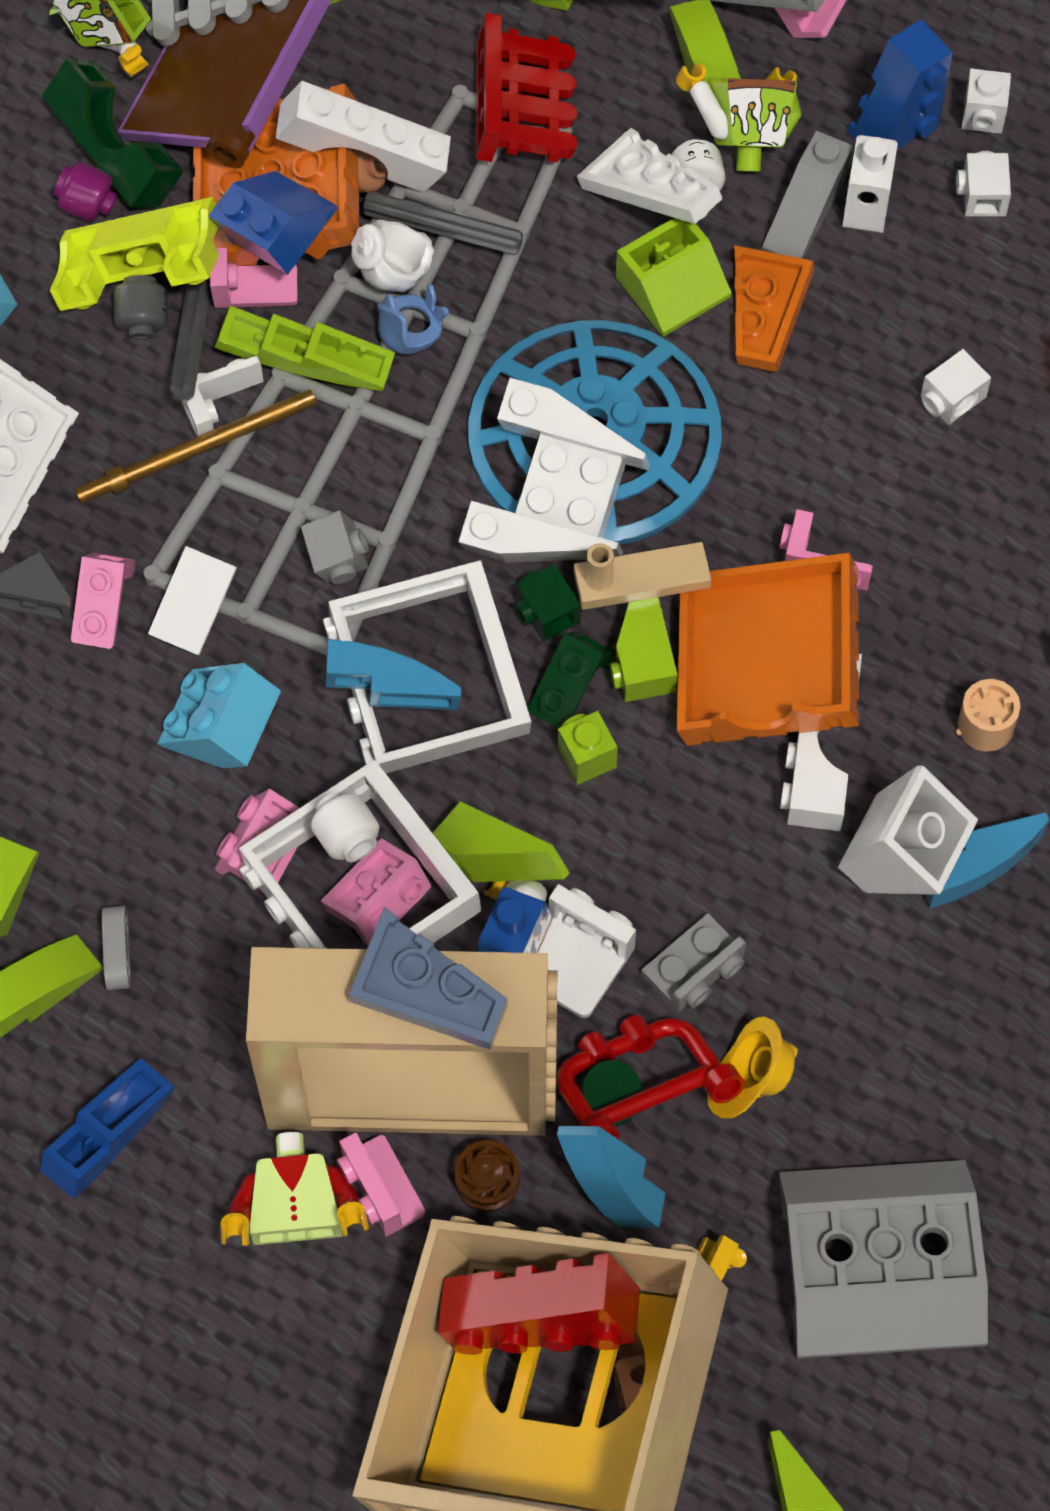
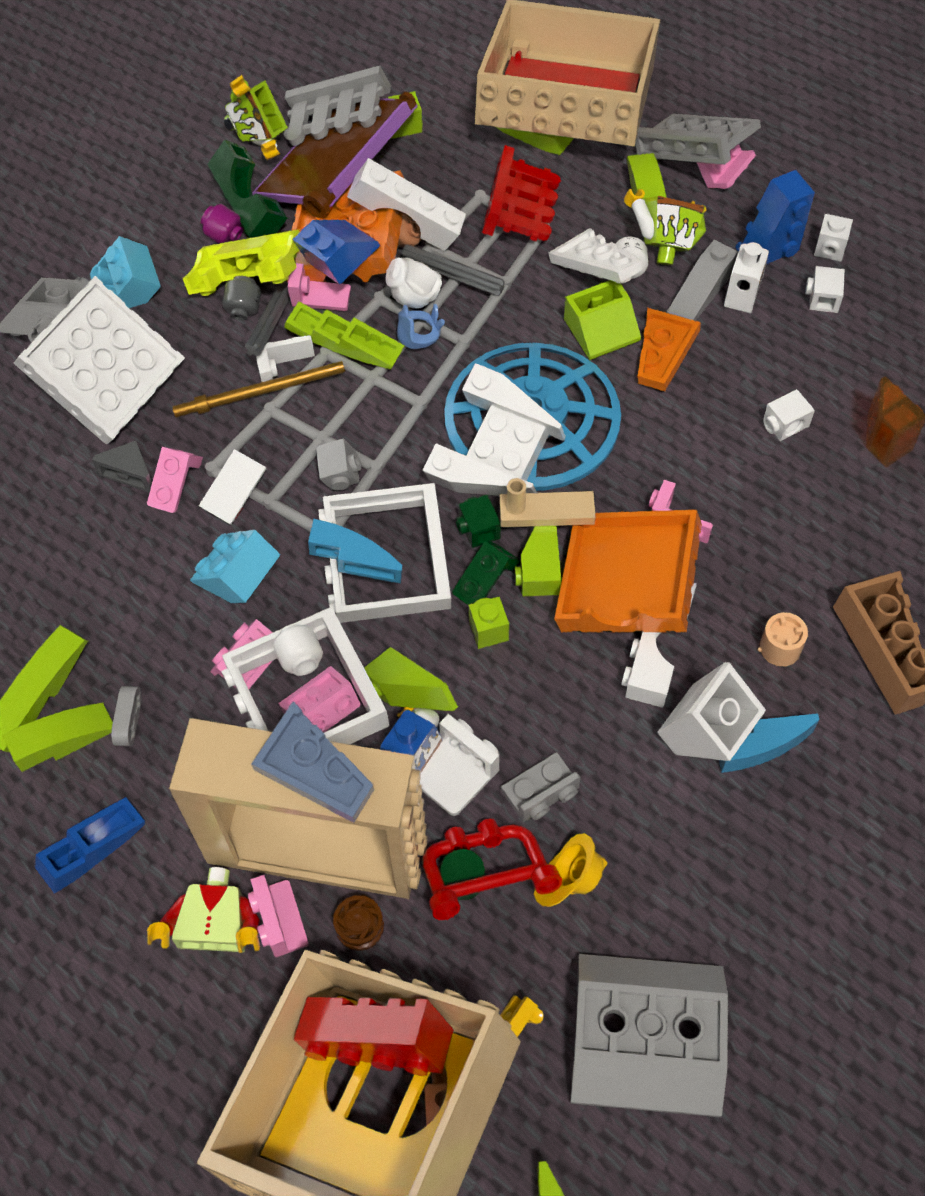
camera: 10 degrees right, 5 degrees down
dark azure slope [557,1126,666,1228] -> none

